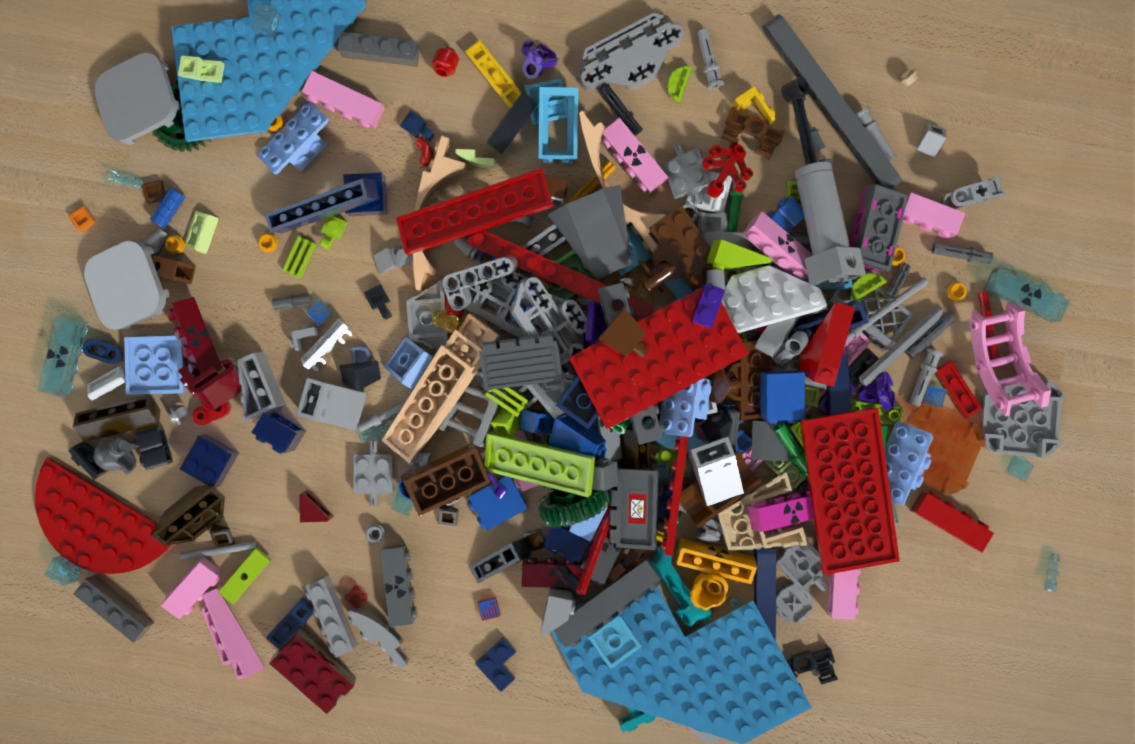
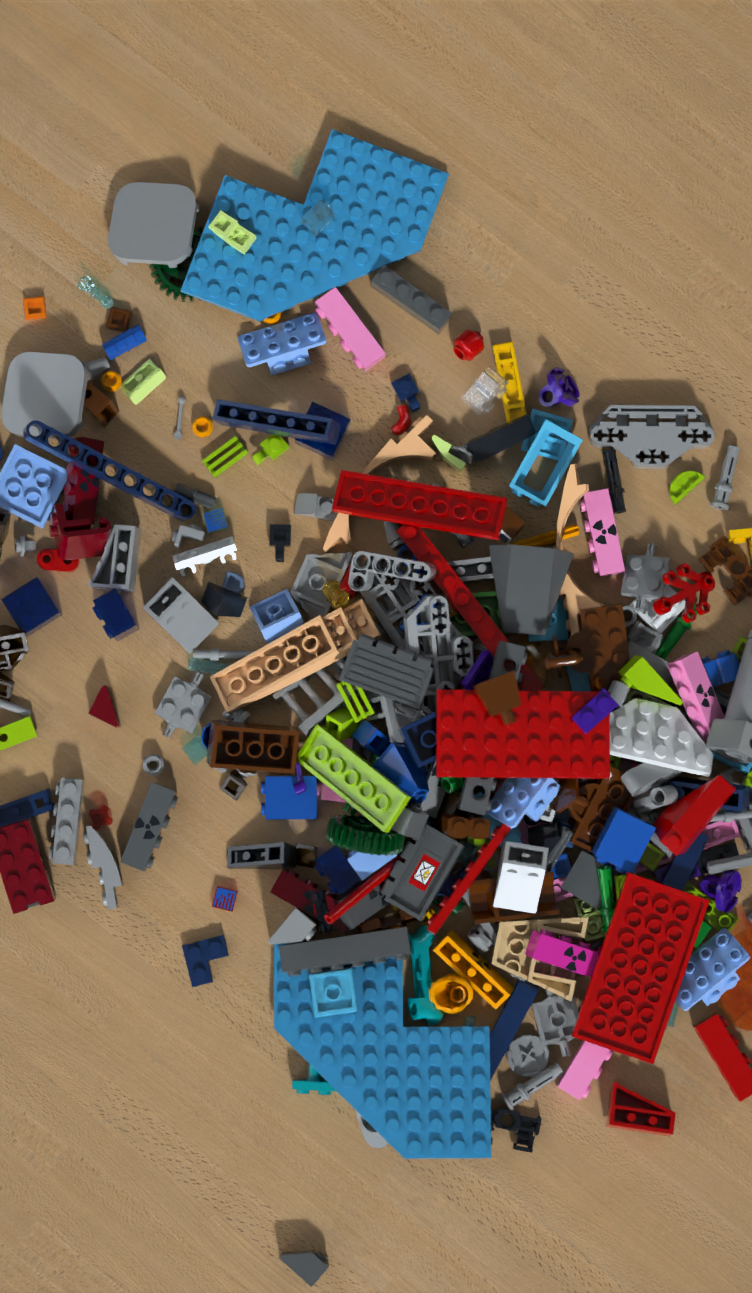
camera: 25 degrees right, 5 degrees down
none -> dark blue beam [23,420,196,521]
none -> light grey hinge [174,396,186,440]
none -> reddish brown brick [441,814,490,839]
none -> light grey plant [450,444,473,465]
none -> clear brick [461,366,509,416]
none -> light grey pin [501,1062,564,1110]
none -> red wedge [606,1082,676,1137]

